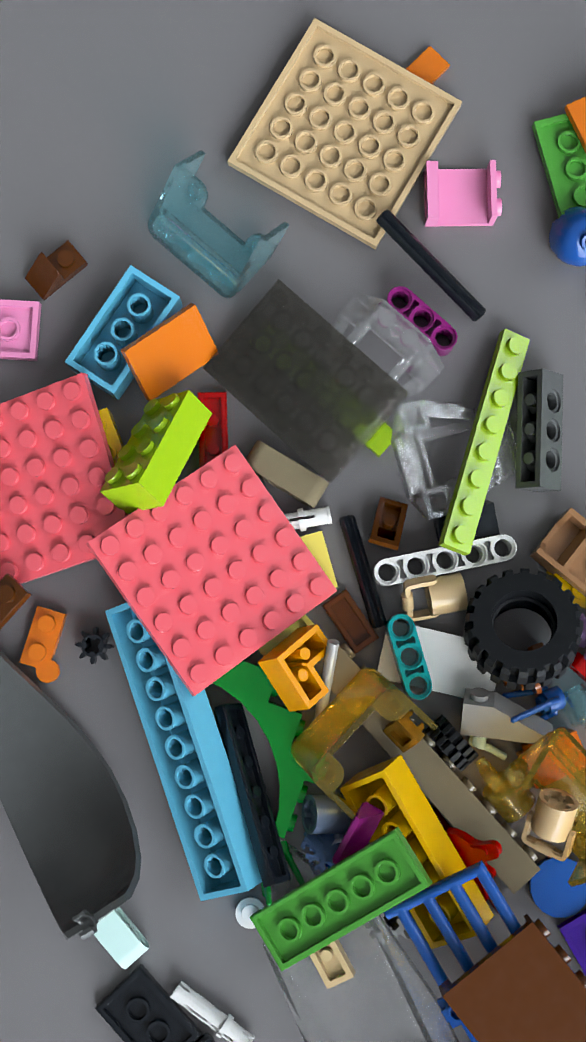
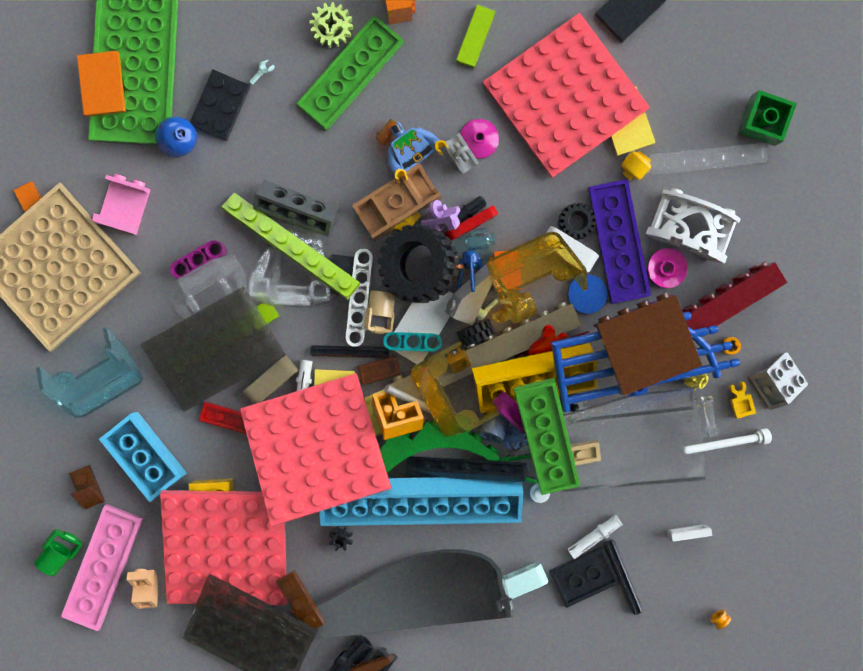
camera: 65 degrees left, 5 degrees up
orange hinge [19,606,68,683] -> none
lime brick [100,390,212,514] -> none
orange tile [120,303,219,401] -> none
reddish brown slope [367,496,408,551] -> none
black axle [376,210,486,321] -> none
tan piece [521,788,579,861] -> none

